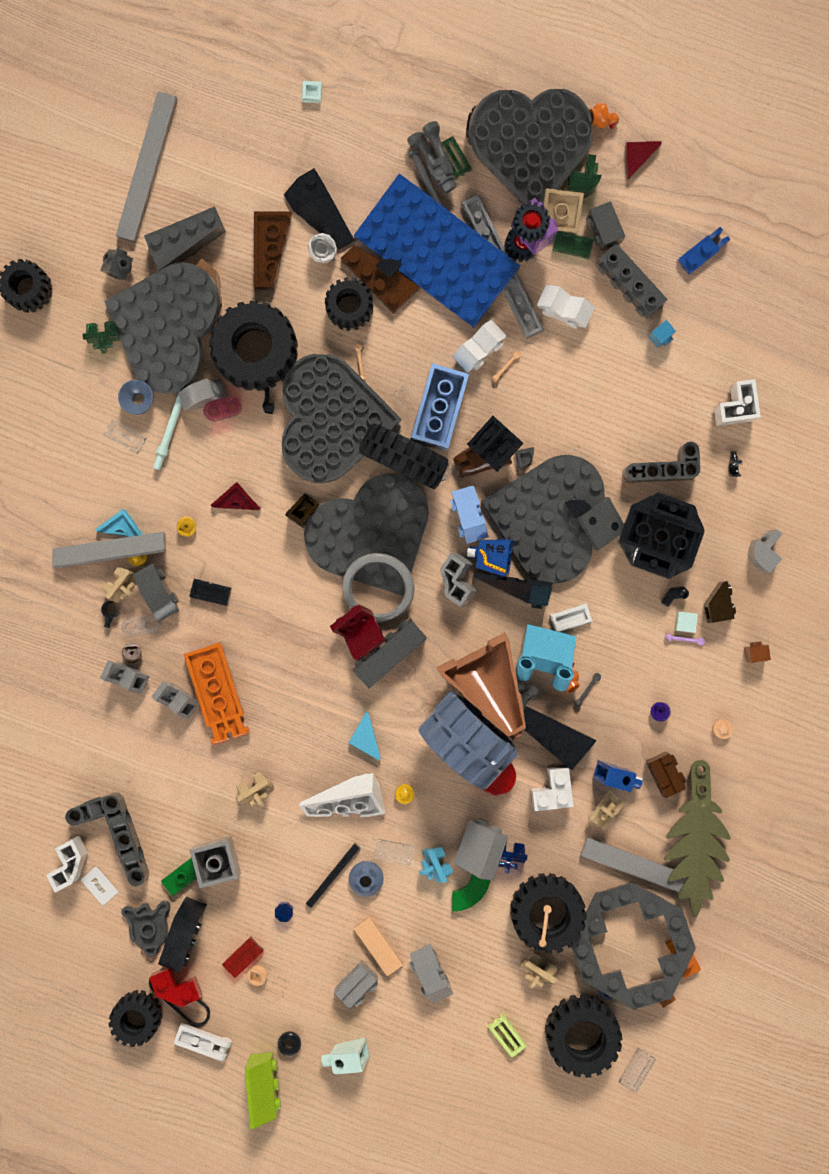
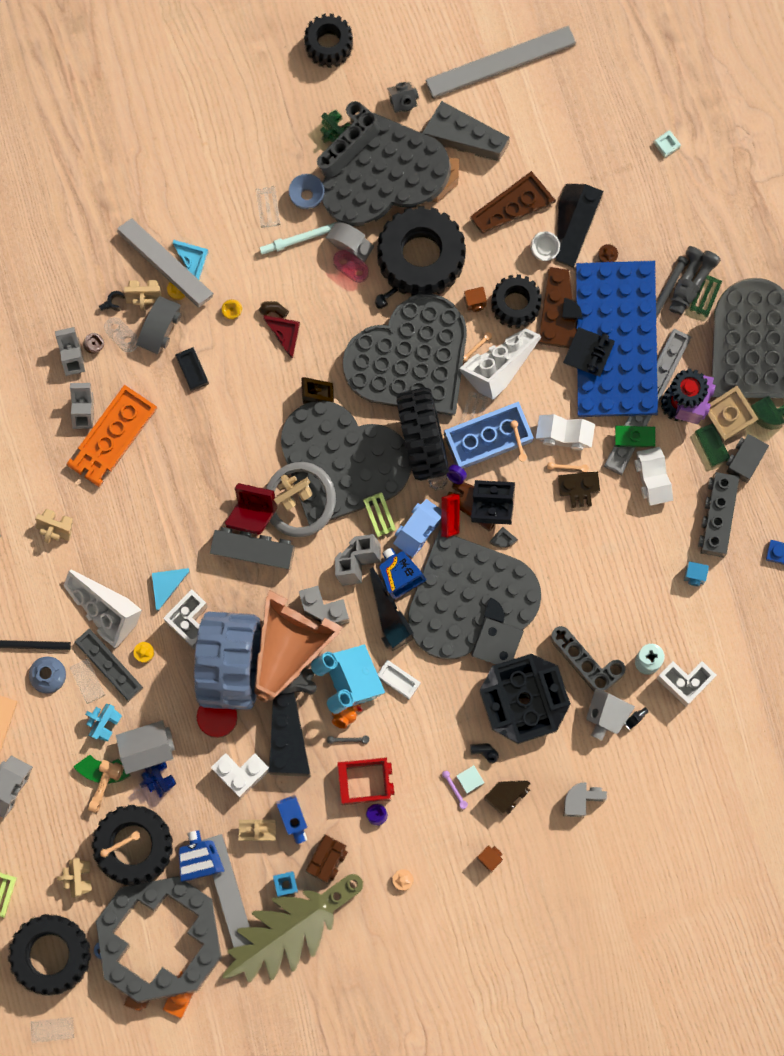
camera: 55 degrees right, 10 degrees down
none -> dark grey tile [74,628,143,702]
none -> light nougat brick [88,760,124,813]
none -> white brick [163,589,208,649]
none -> blue torso [179,830,225,881]
none -> dark brown arm [259,301,289,319]
none -> dark azure plate [273,871,298,897]
none -> tan hips [274,475,312,511]
none -> light grey brick [299,586,349,625]
none -> dark grey beam [317,101,381,178]
none -> red window [338,758,395,805]
none -> yellowish green tile [363,492,396,537]
none -> red tile [441,494,460,537]
none -> dark purple tile [446,465,467,484]
none -> white wedge [460,328,541,399]
none -> dark orange plate [464,286,487,312]
none -> light nougat hinge [510,420,527,462]
none -> dark brown hinge [558,471,600,508]
none -> black hinge [563,327,615,377]
none -> light grey torso [586,688,635,741]
none -> reddish brown tile [598,244,618,262]
none -> green plate [615,426,656,448]
none -> light aqua piece [635,644,664,675]

